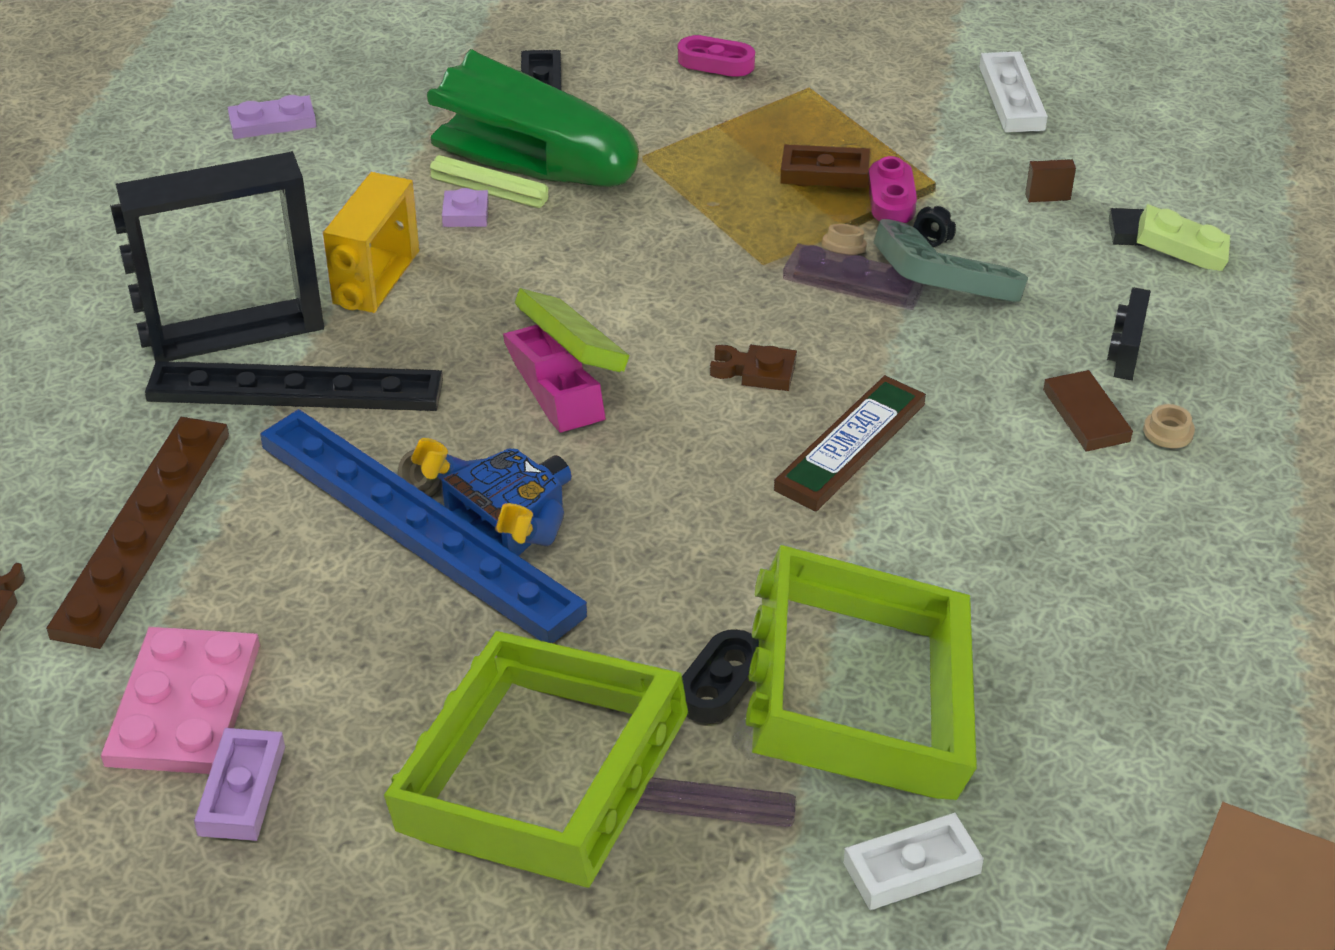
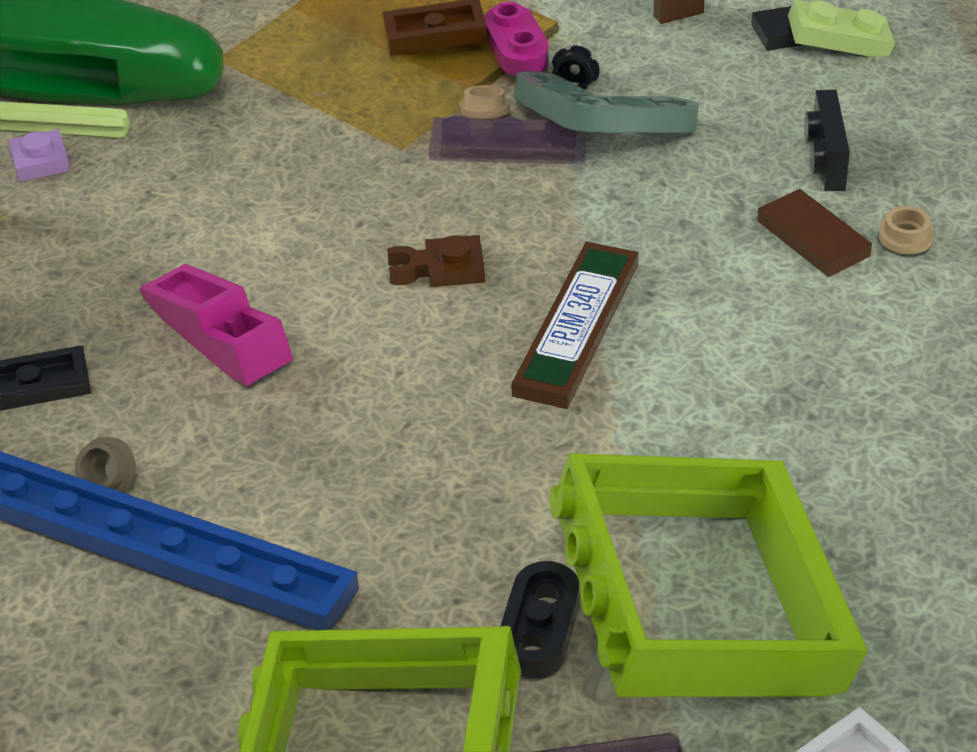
camera: 15 degrees left, 0 degrees up
torso [411,438,572,556] -> none
lime tile [514,288,630,373] -> none

